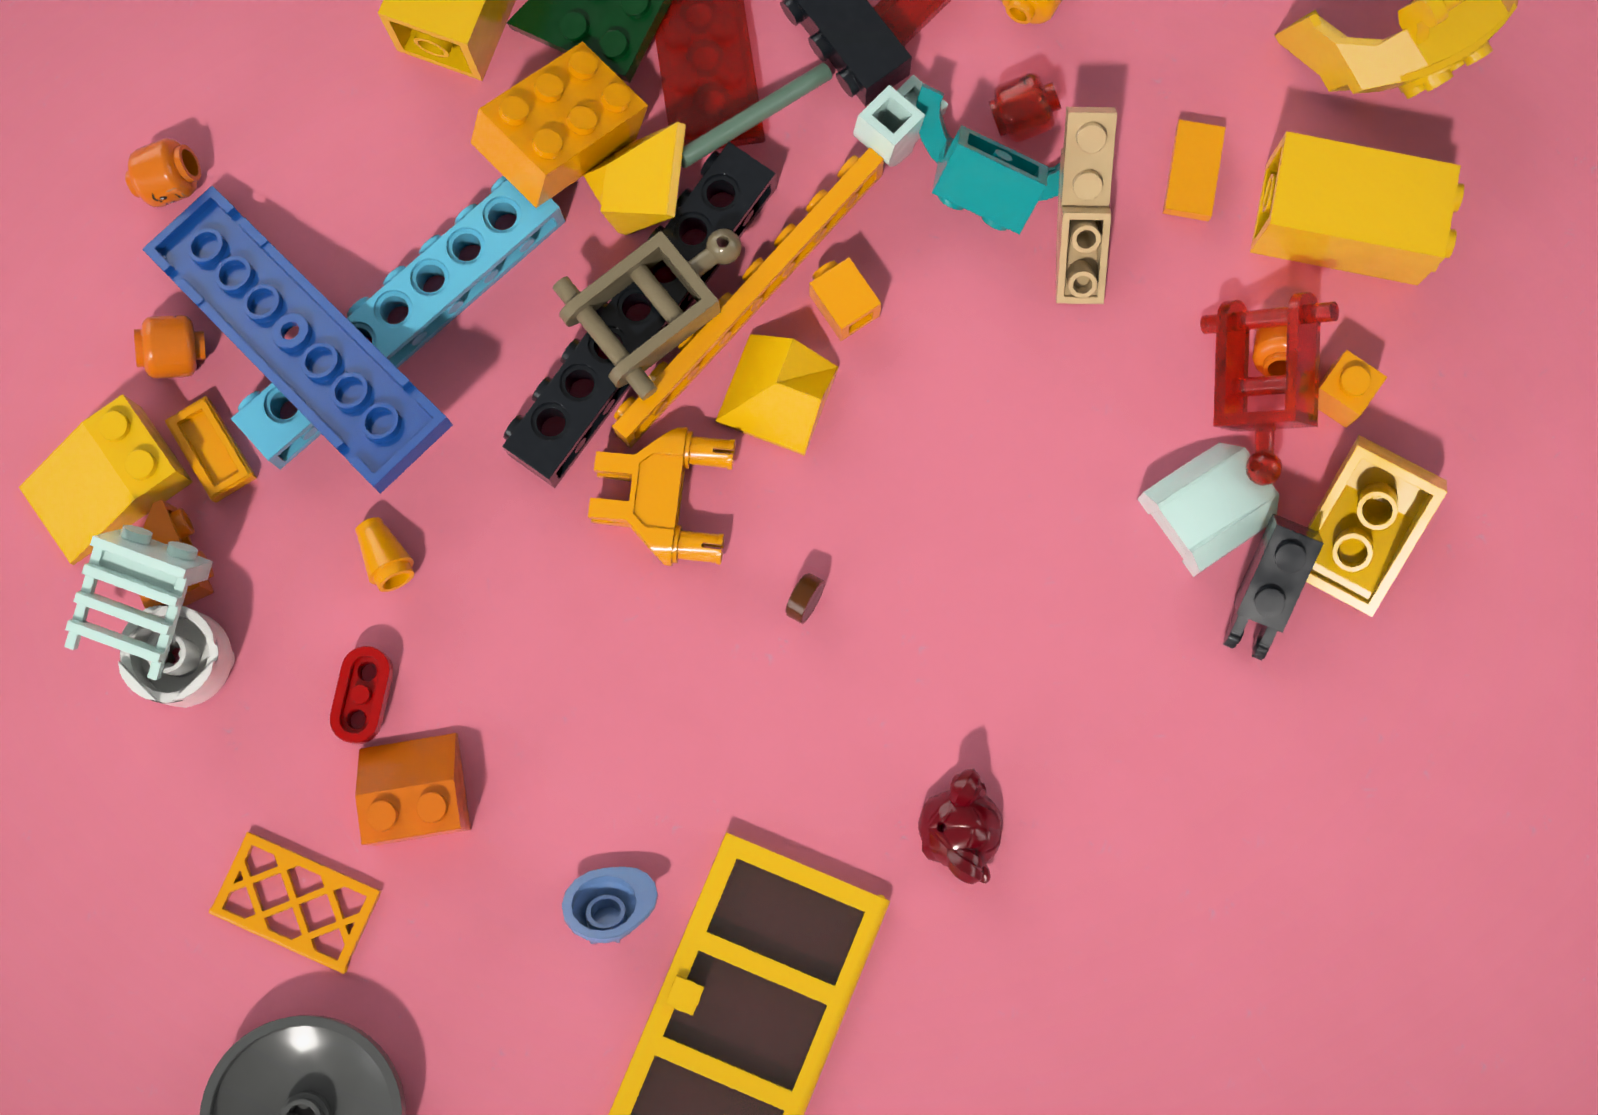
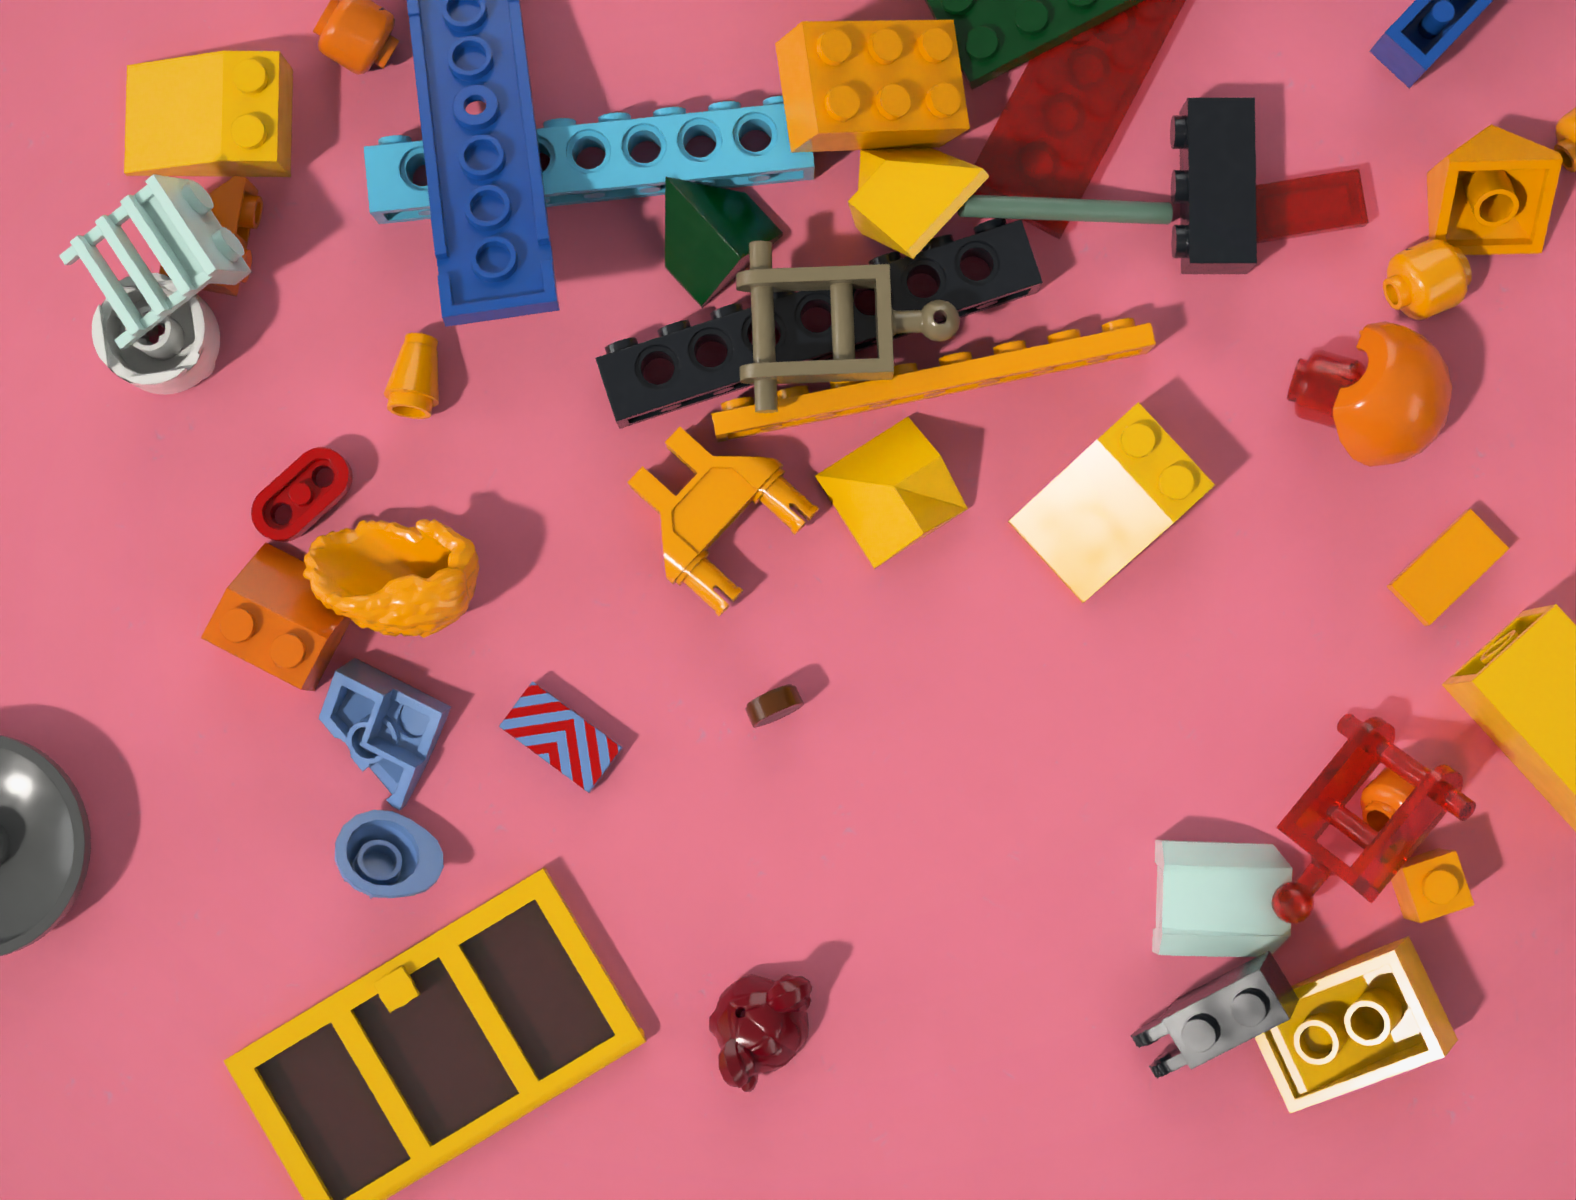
camera: 35 degrees right, 5 degrees up
light orange tile [164,396,257,503] -> none
light orange window [209,832,382,974] -> none
light orange brick [809,257,881,341] -> none
light aqua brick [853,75,948,167] -> none
teal piece [916,84,1060,235] -> none
tan slope [1056,107,1117,304] -> none
none -> light orange hair [303,519,480,638]
none -> medium blue slope [319,658,451,810]
none -> tile [499,681,623,793]
none -> dark green slope [665,177,783,308]
none -> slope [1008,402,1215,603]
none -> orange cylinder [1333,321,1453,467]

